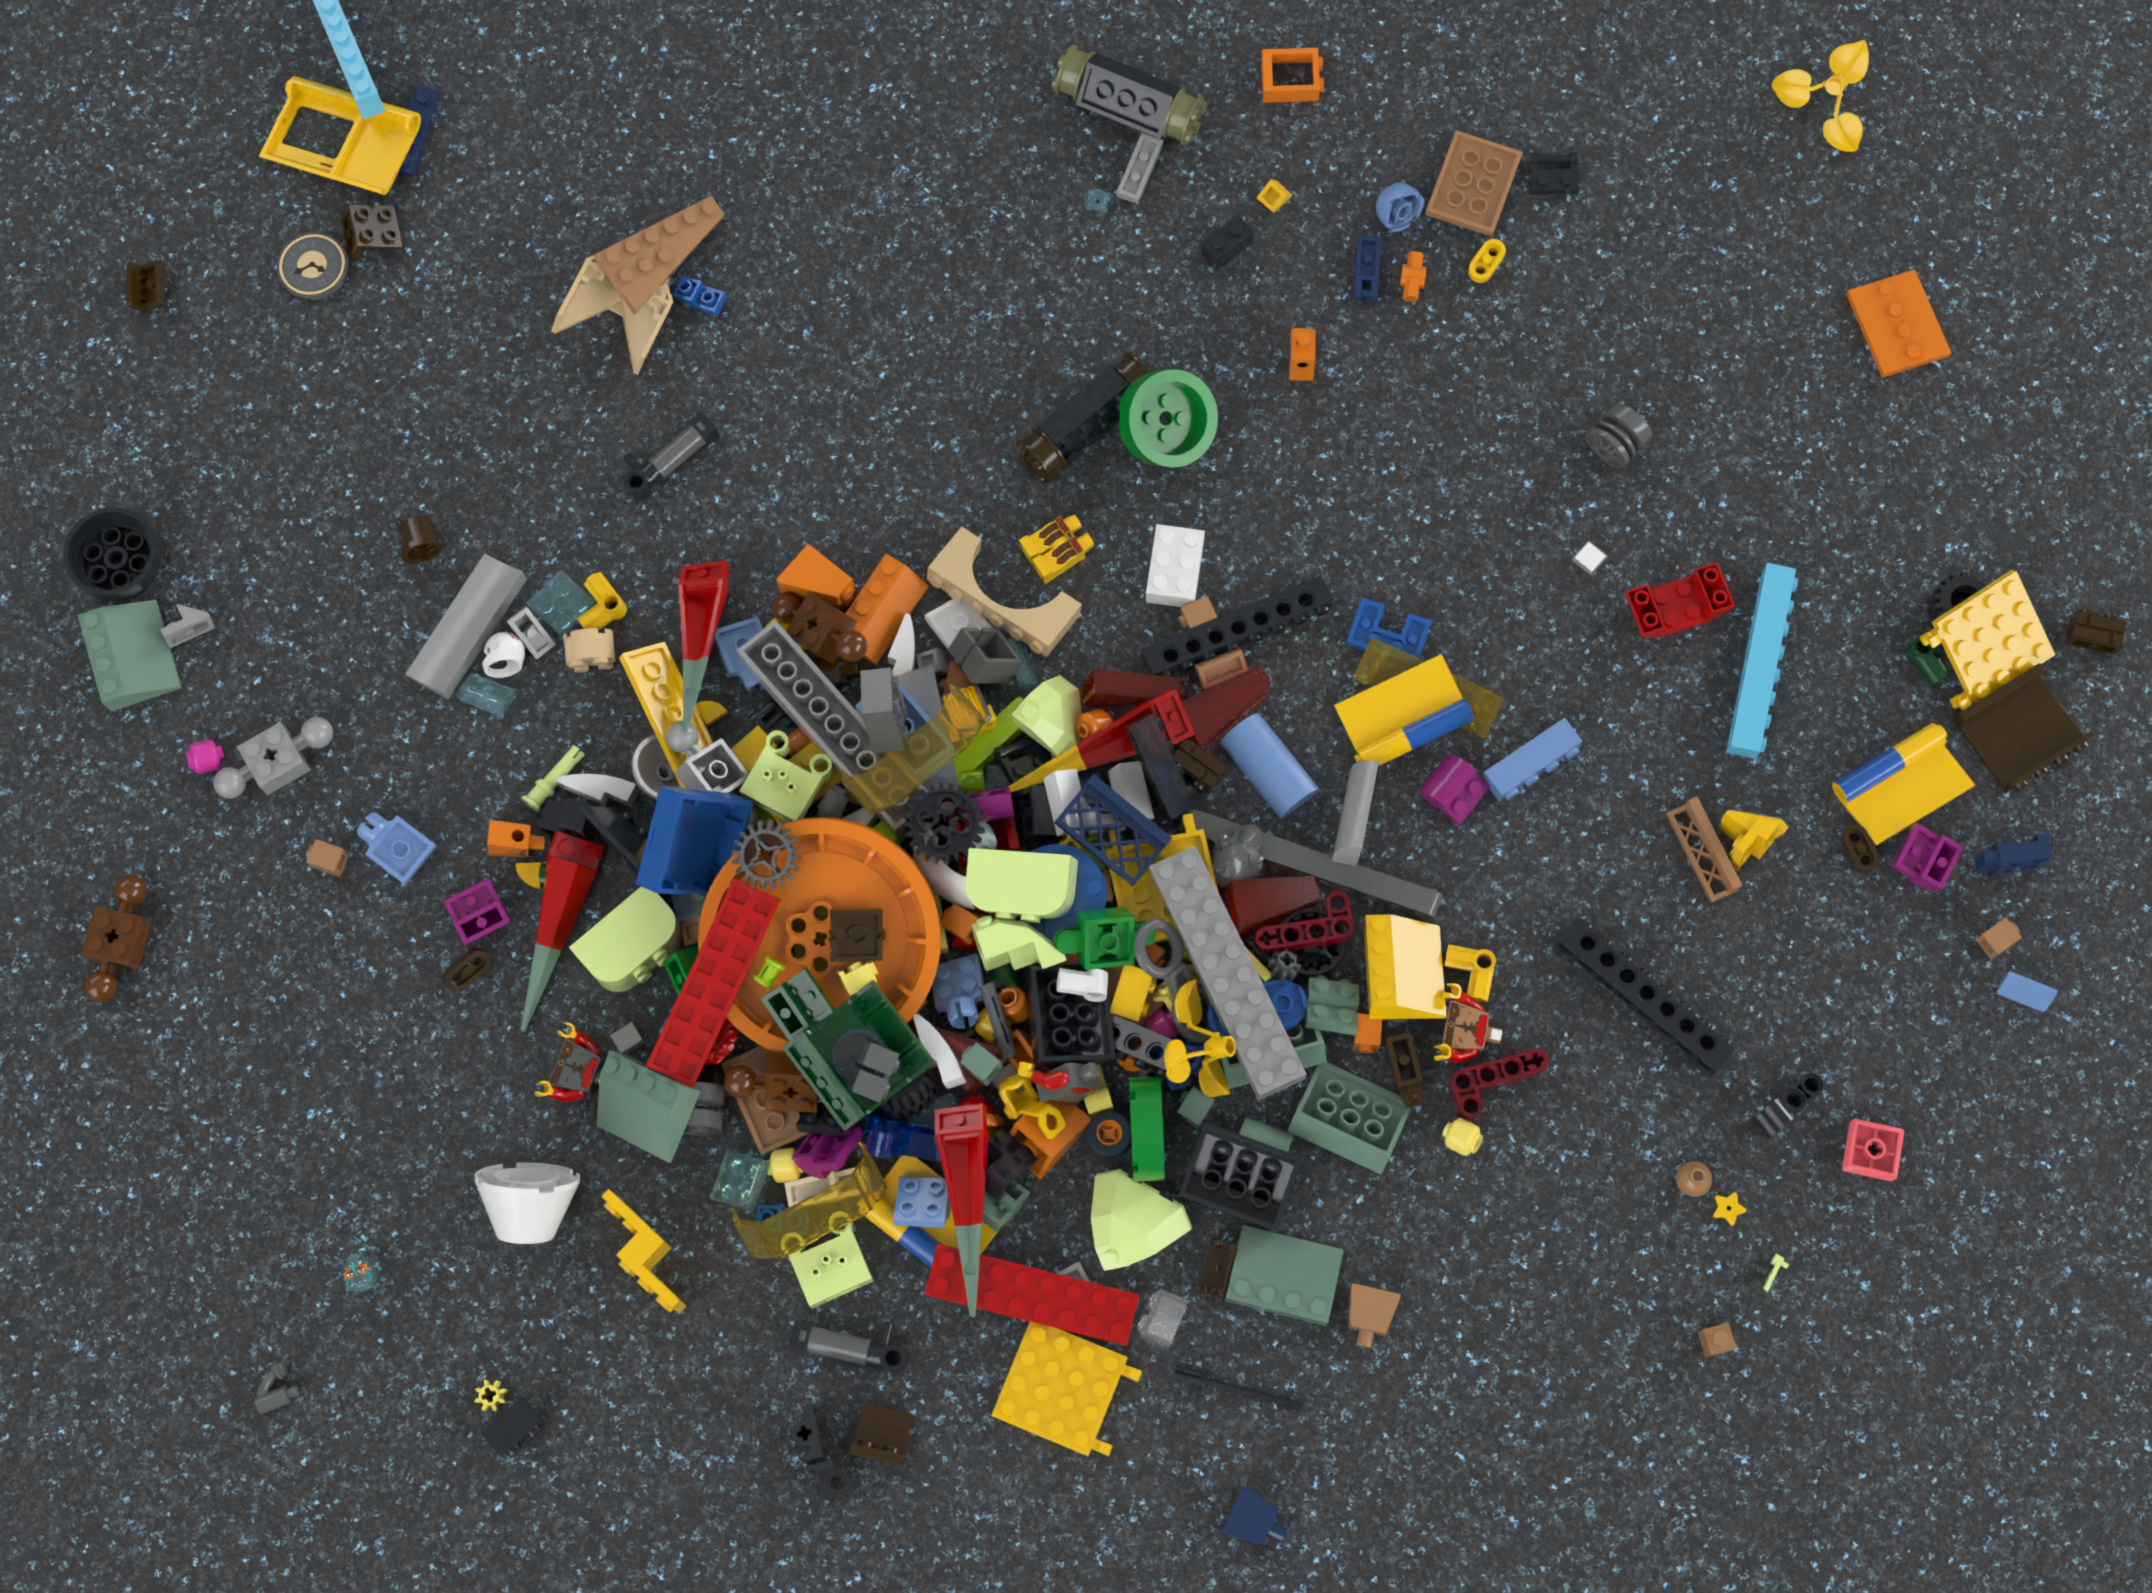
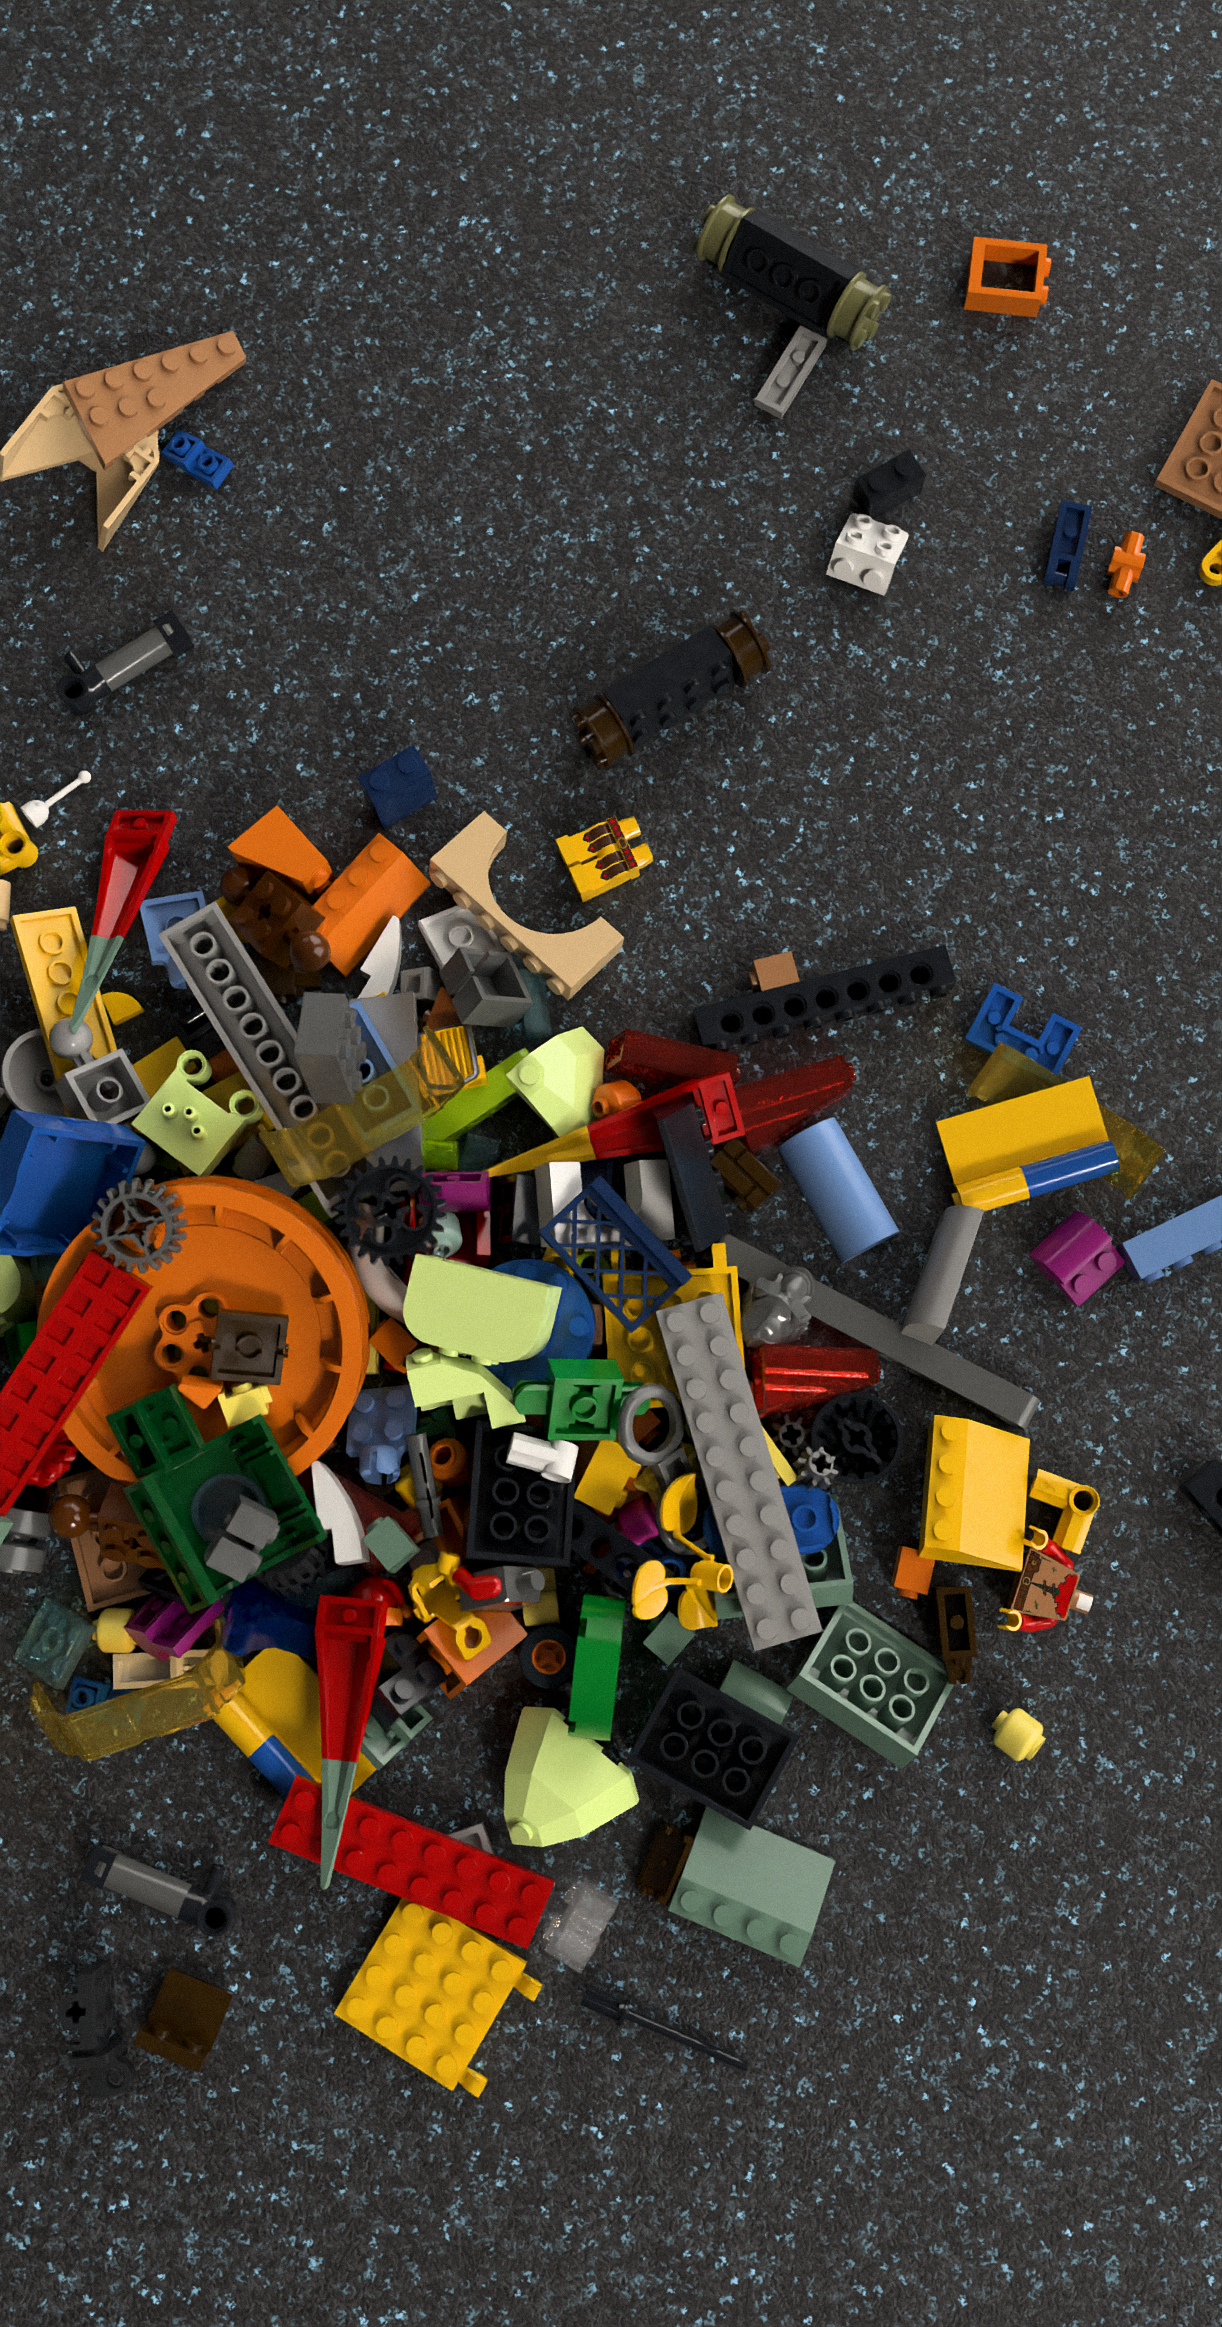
camera: 10 degrees right, 5 degrees up
lime bush [753,956,786,990] -> none
yellowish green piece [780,1210,874,1308] -> none
medium blue plate [893,1176,950,1228] -> none
black plate [993,735,1052,784] -> none
clear light blue plate [1085,189,1111,214] -> none
brick [1118,369,1218,467] -> none
white brick [1146,524,1205,607] -> none
medium nougat plate [1194,648,1249,689] -> none
dark blue torso [1221,1485,1288,1546] -> none
dark red beam [1254,891,1353,954] -> none
yellow slope [1256,179,1292,213] -> none
orange torso [1289,328,1316,381] -> none
sand green plate [1305,975,1359,1035] -> none
medium nougat torso [1348,1283,1401,1348] -> none
medium blue cylinder [1376,183,1424,232] -> none
dark red beam [1449,1049,1548,1121] -> none
none -> white hinge [20,771,91,828]
none -> orange slope [178,1374,223,1409]
none -> dark blue brick [357,744,438,830]
none -> white bracket [826,514,909,596]

